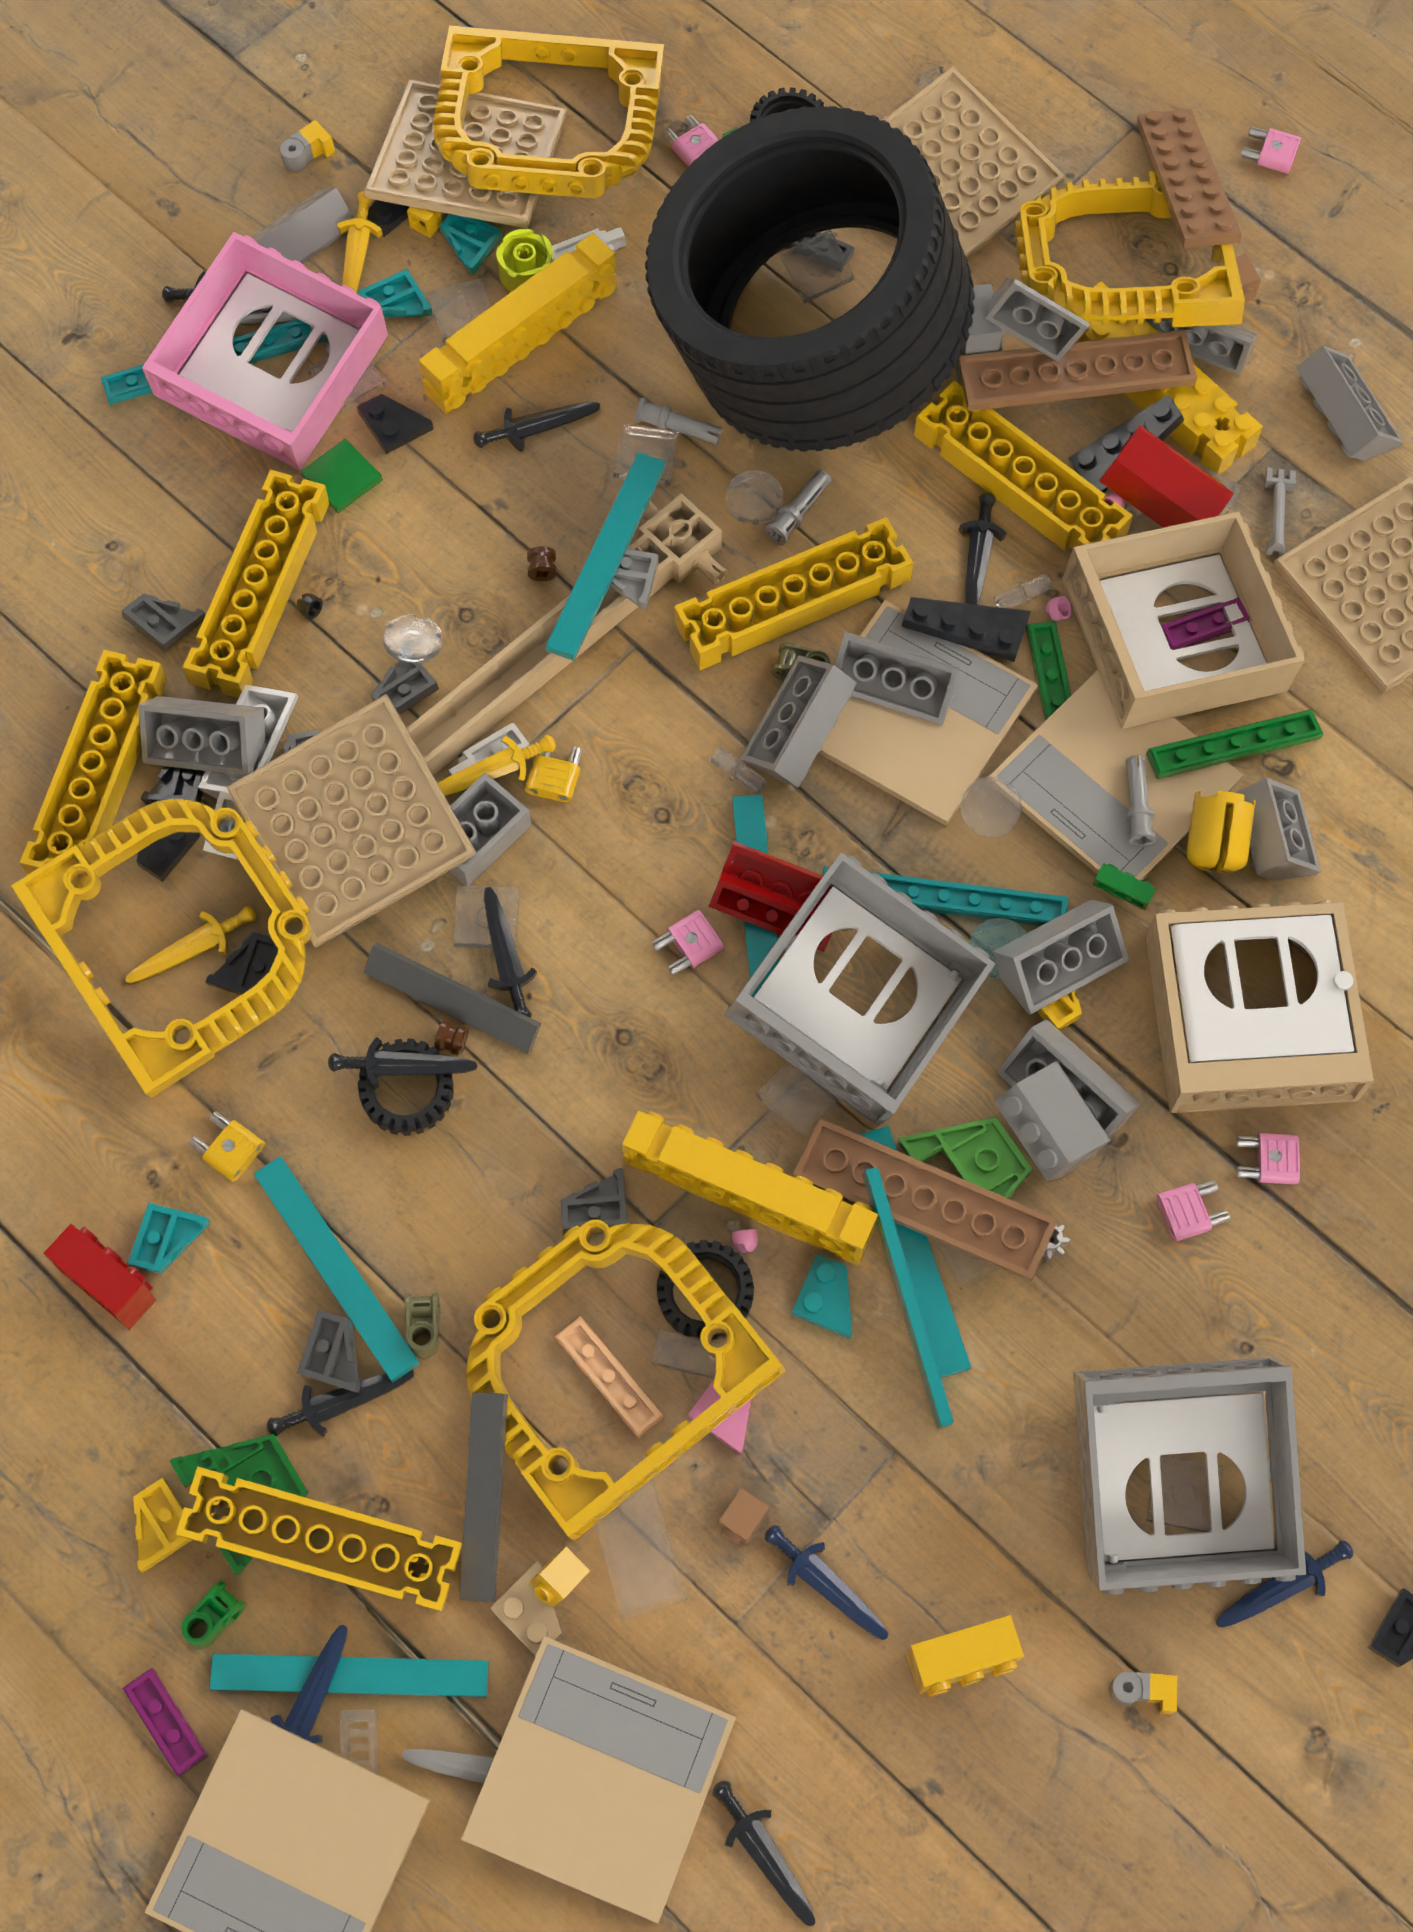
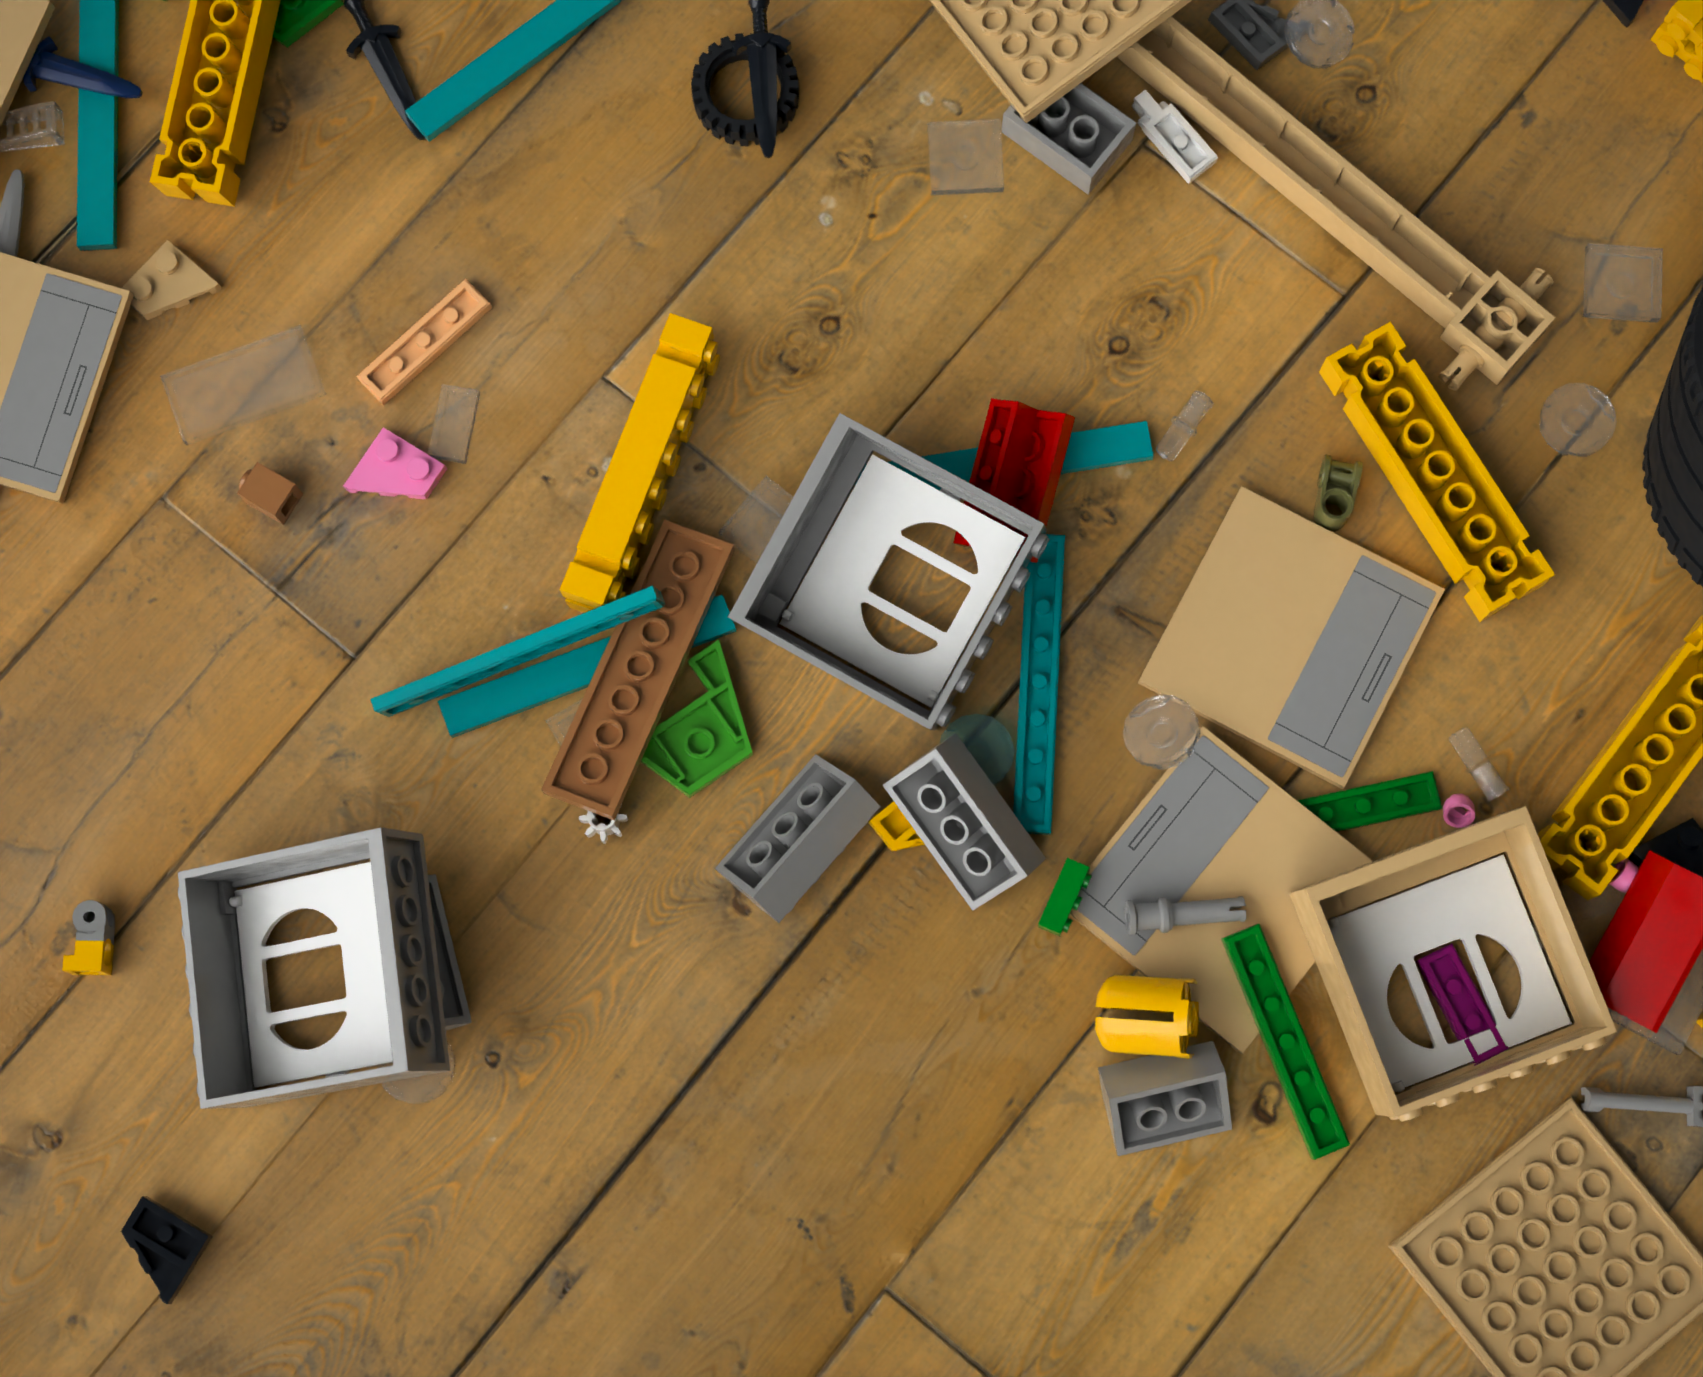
camera: 90 degrees right, 10 degrees up
dark grey wing [297,1310,360,1393] -> none
dark grey tile [363,943,541,1054] -> none
olive piece [405,1292,440,1359] -> none
reddish brown wheel [434,1020,469,1057] -> none
yellow sword [438,735,556,796] -> none
dark grey tile [459,1393,508,1602] -> none
yellow arch [466,1219,786,1541] -> none
black sword [473,402,600,452] -> none
black sword [484,887,537,1018] -> none
yellow piece [525,746,582,803] -> none
reddish brown wheel [527,546,557,582] -> none
yellow brick [529,1546,590,1608] -> none
teal tile [546,452,666,661] -> none
dark grey wing [561,1168,627,1235] -> none
light grey wing [610,549,659,610] -> none
light grey pin [634,397,723,445] -> none
bright pink piece [651,910,724,975] -> none
black tyre [657,1240,754,1340] -> none
bright pink hinge [731,1229,758,1253] -> none
light grey slope [740,655,857,787] -> none
light grey pin [765,469,831,545] -> none
dark blue sword [765,1525,889,1640] -> none
teal wing [791,1254,852,1340] -> none
light grey slope [835,632,960,725] -> none
black wing [901,597,1031,662] -> none
yellow brick [906,1615,1024,1697] -> none
black sword [959,492,1006,605] -> none
light grey slope [994,1062,1111,1181] -> none
door [1145,900,1374,1113] -> none
clear tile [1146,1455,1224,1532] -> none
bright pink piece [1156,1180,1230,1242] -> none
dark blue sword [1216,1540,1354,1628] -> none
bright pink piece [1236,1133,1300,1185] -> none

